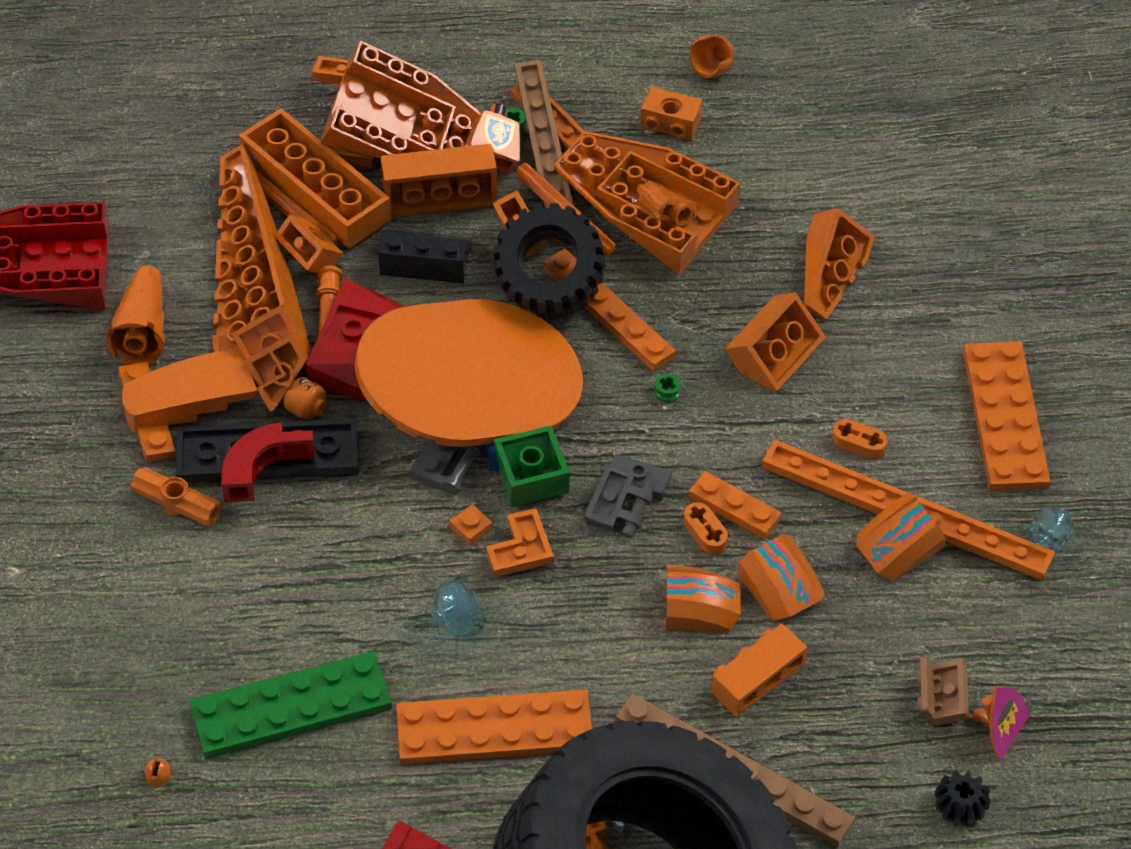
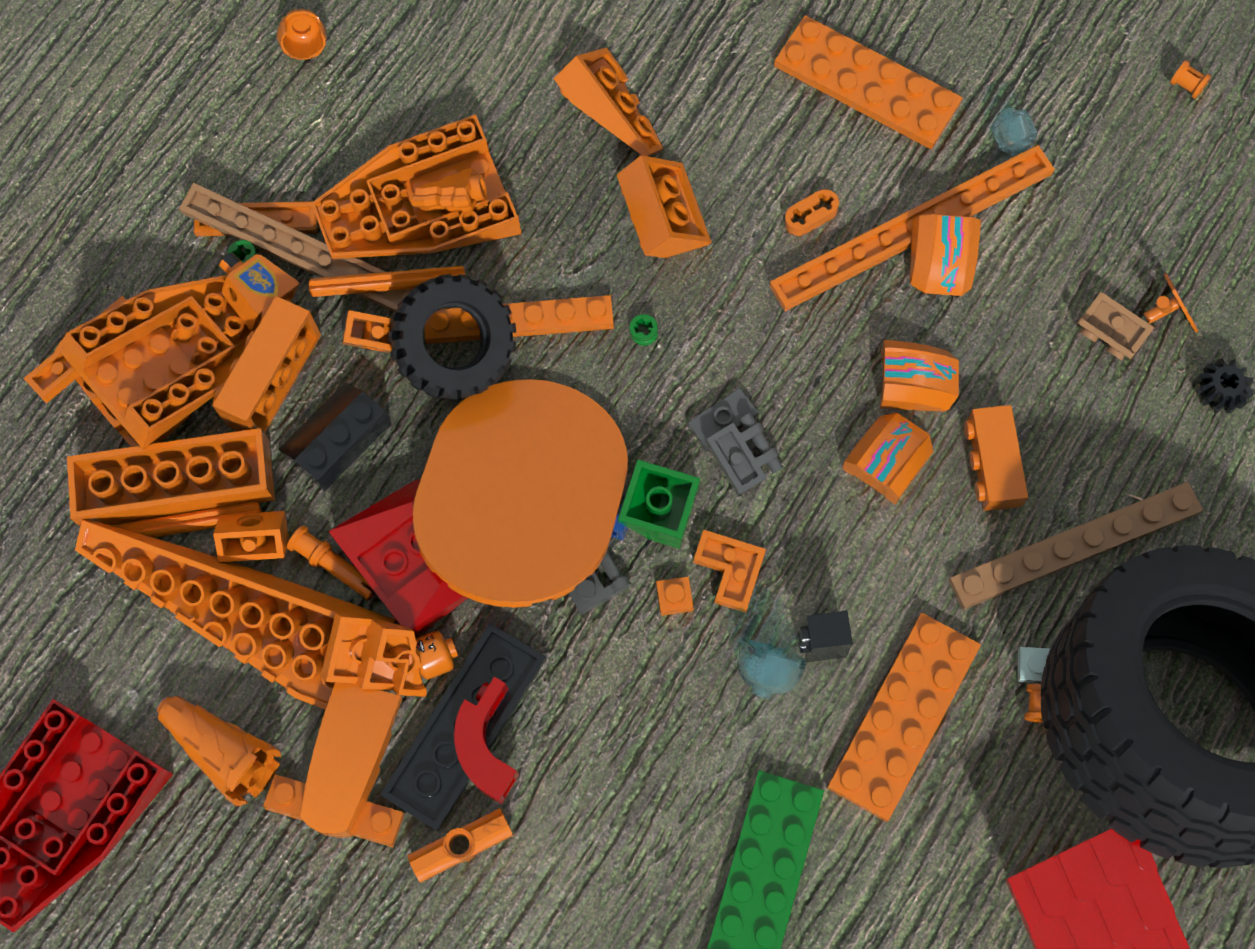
camera: 50 degrees left, 20 degrees up
orange brick [640,86,703,141] -> none
orange beam [683,502,728,555] -> none
orange plate [688,471,782,540] -> none
none -> black brick [797,611,853,662]

